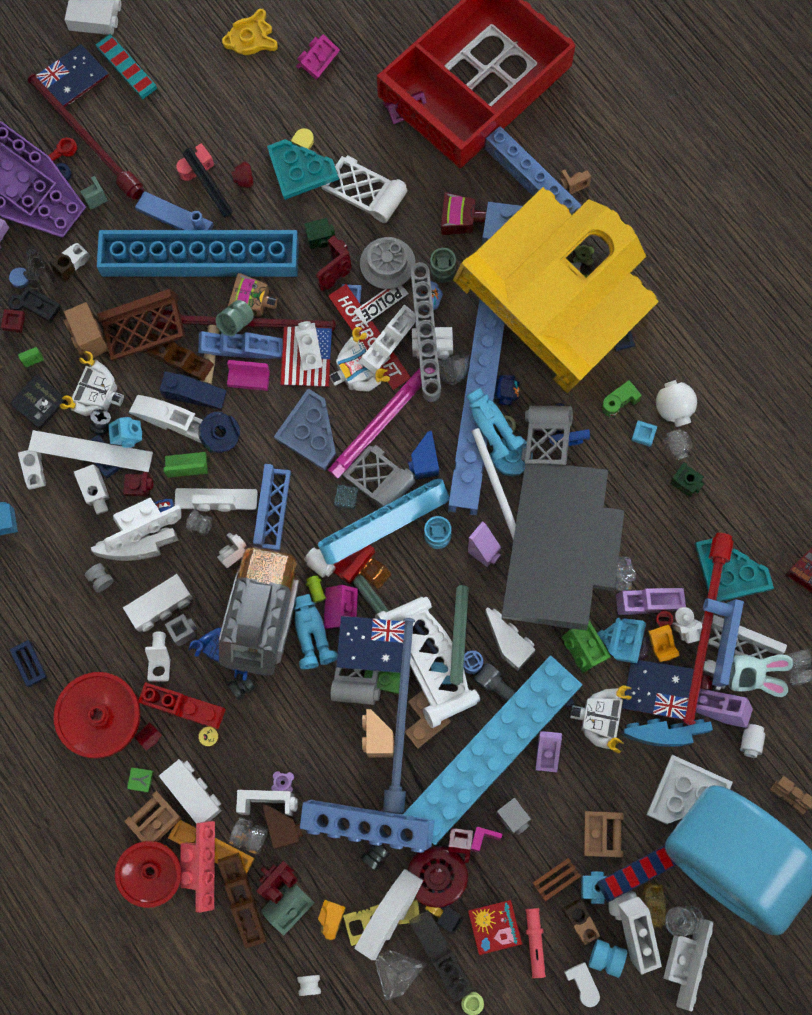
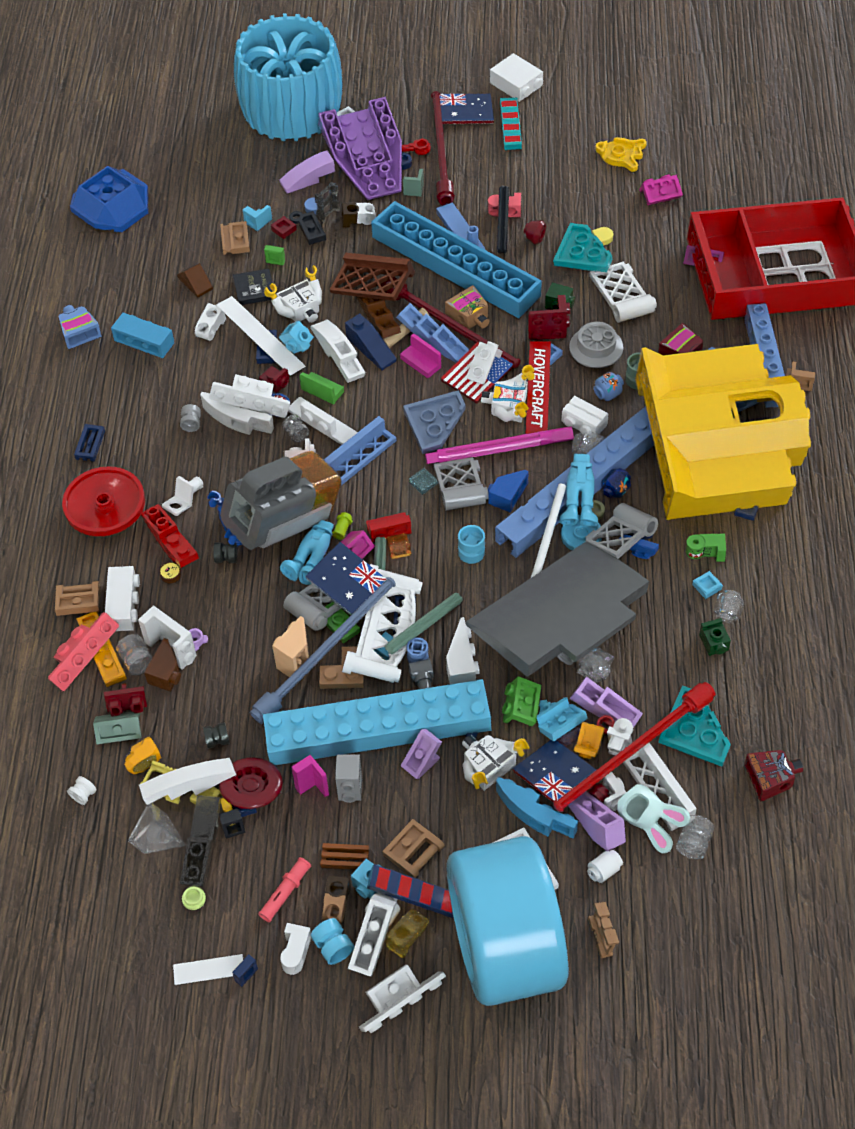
camera: 35 degrees right, 20 degrees down
medium nougat brick [64,302,108,360] -> none
white torso [74,464,110,515] -> none
black wheel [89,409,111,435] -> none
red dish [115,841,181,908] -> none
white brick [123,574,193,632] -> none
bright green tile [127,767,154,793] -> none
dark red plate [135,722,162,751] -> none
light grey brick [165,614,197,647] -> none
dark blue plate [198,411,240,453] -> none
sand green wheel [216,300,253,336] -> none
reddish brown slope [218,853,266,949] -> none
medium blue brick [300,800,434,853] -> none
white brick [304,548,336,578] -> none
medium azure beam [318,479,450,564] -> none
sticker [354,286,409,324] -> none
white slope [359,305,415,374] -> none
light grey beam [411,262,441,402] -> none
panel [448,828,473,863] -> none
lavender slope [468,521,501,567] -> none
red tile [468,900,522,955] -> none
white brick [656,380,697,427] -> none
clear wheel [665,906,704,937] -> none
medium blue piece [703,598,744,687] -> none

